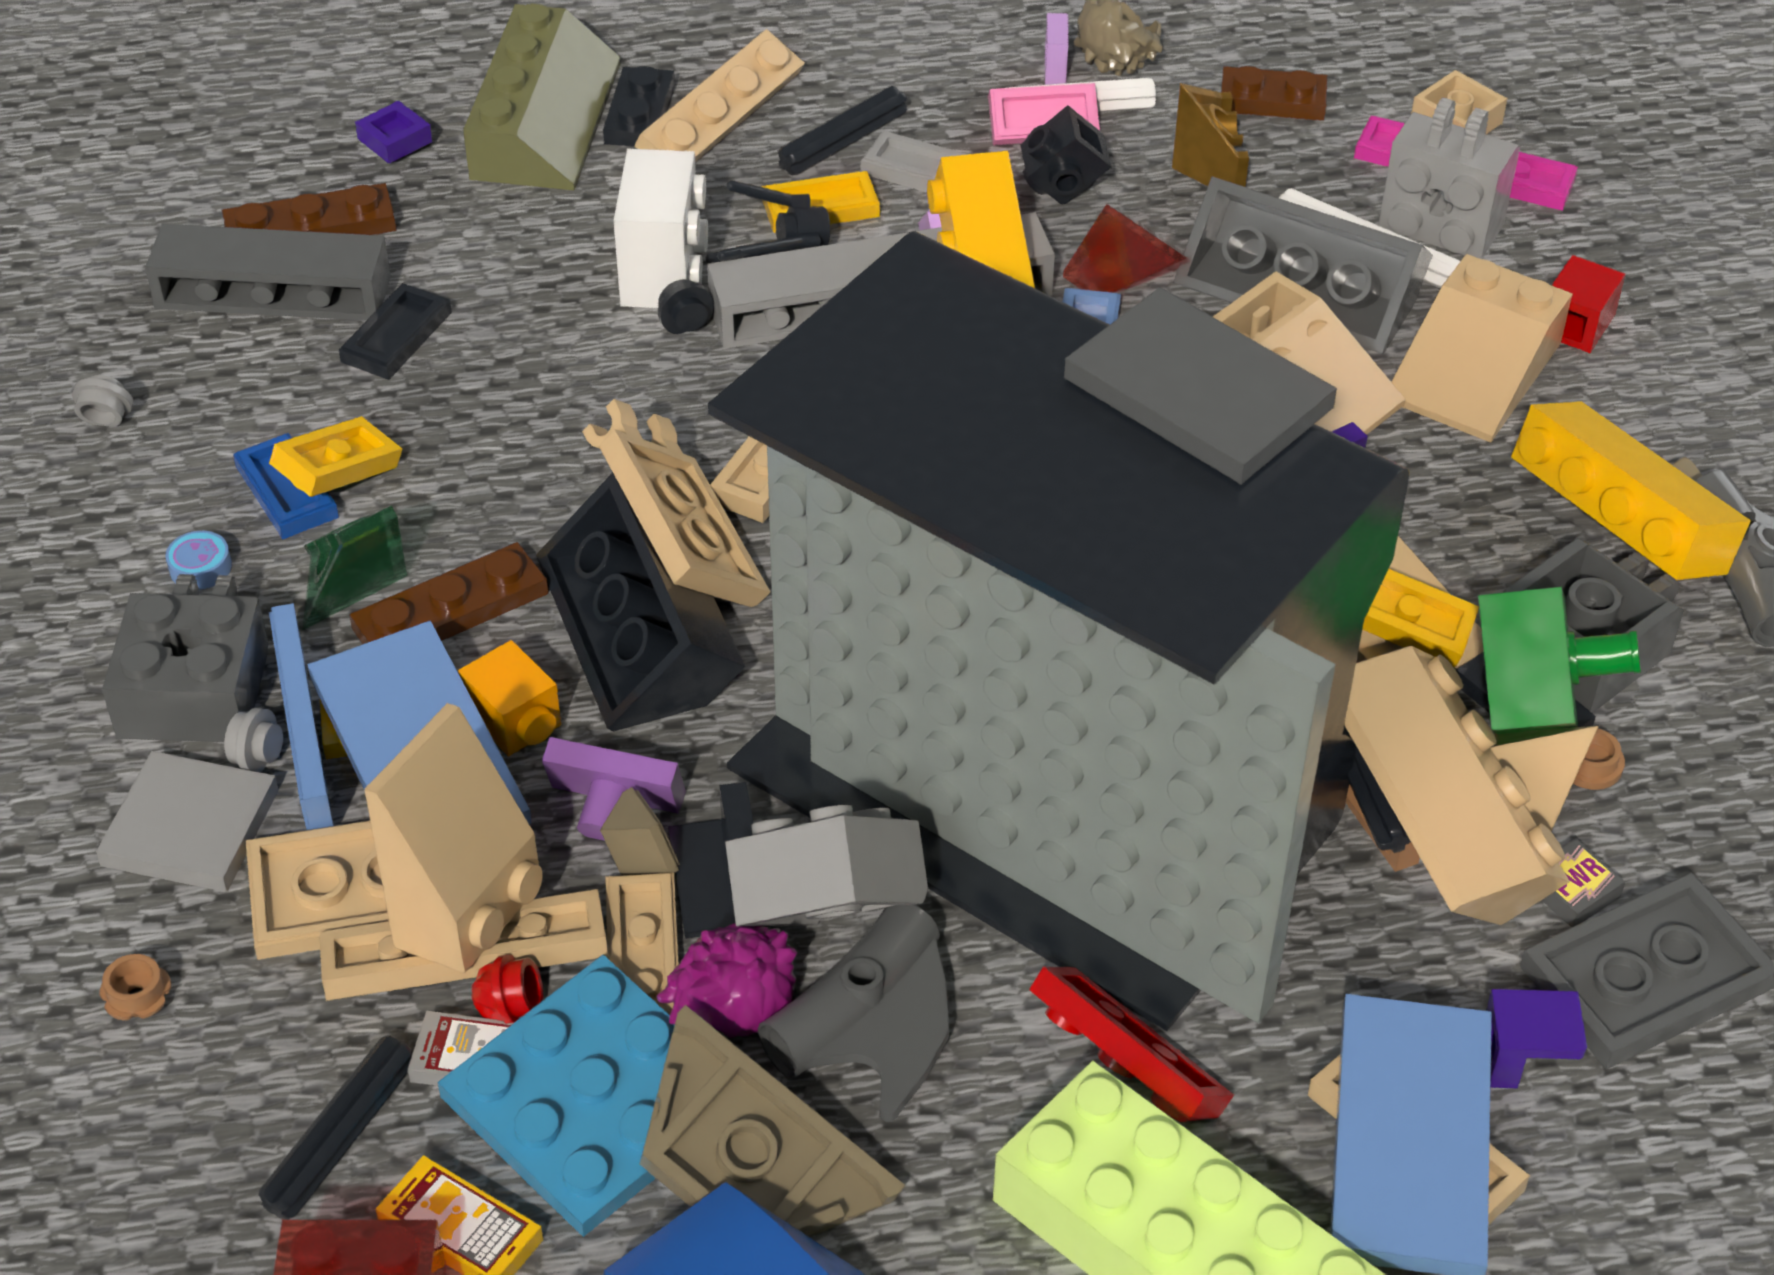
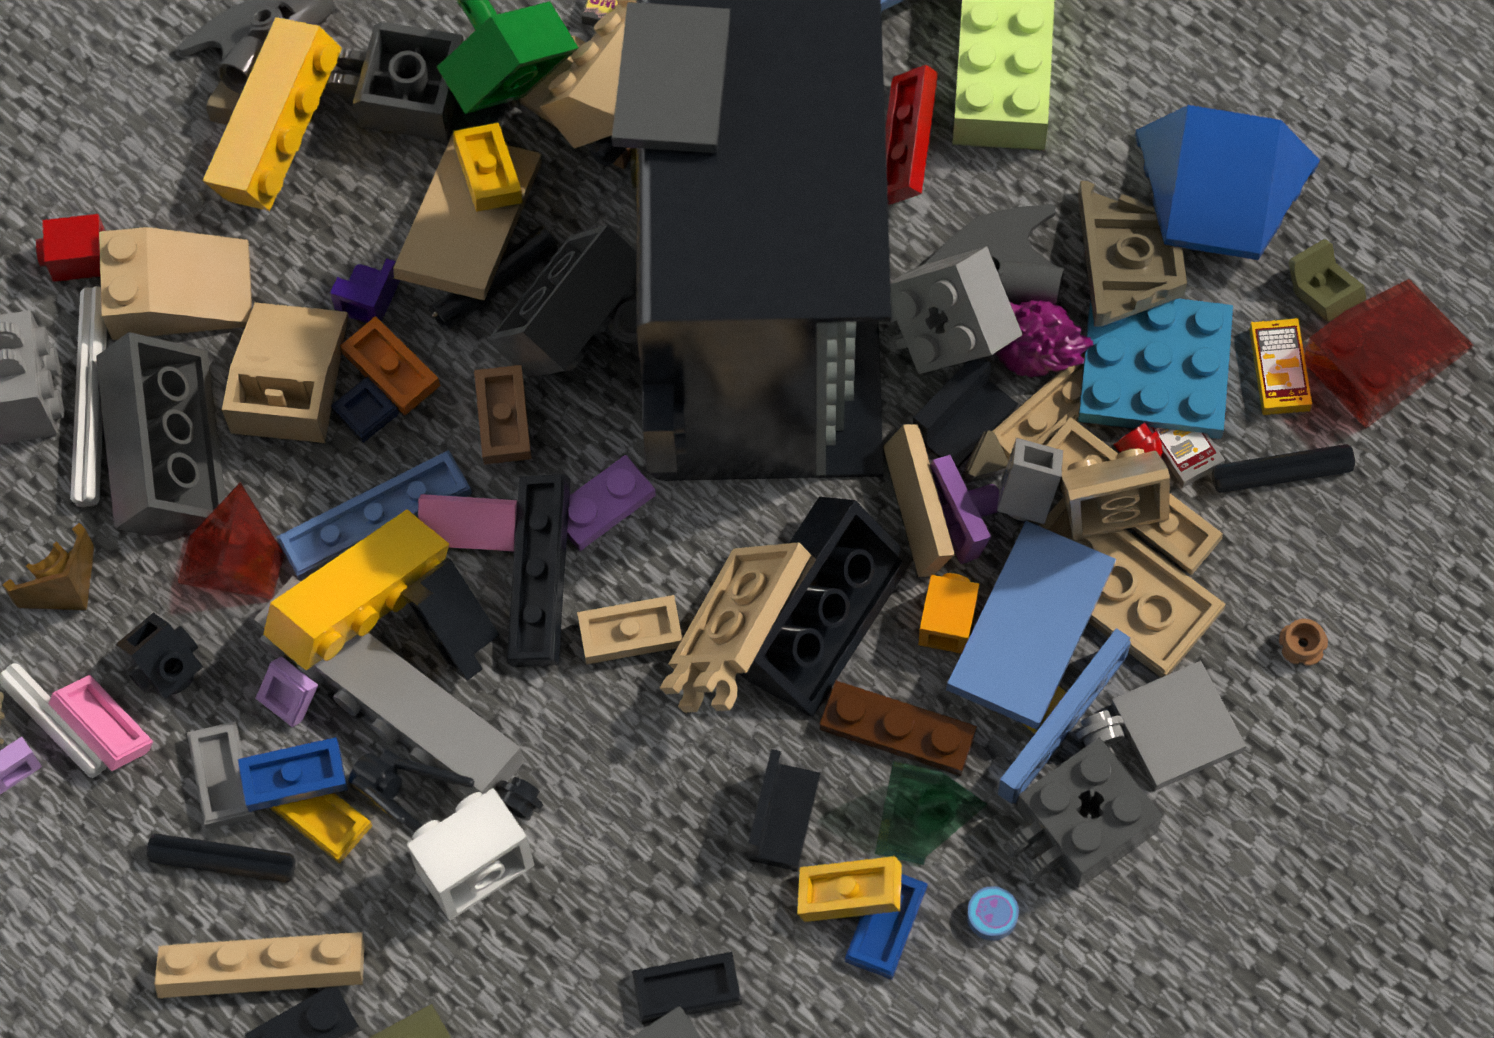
camera: 125 degrees left, 20 degrees up
none -> blue plate [238,737,348,812]
none -> black panel [748,749,820,871]
none -> tan tile [883,424,954,577]
none -> light grey brick [997,438,1063,524]

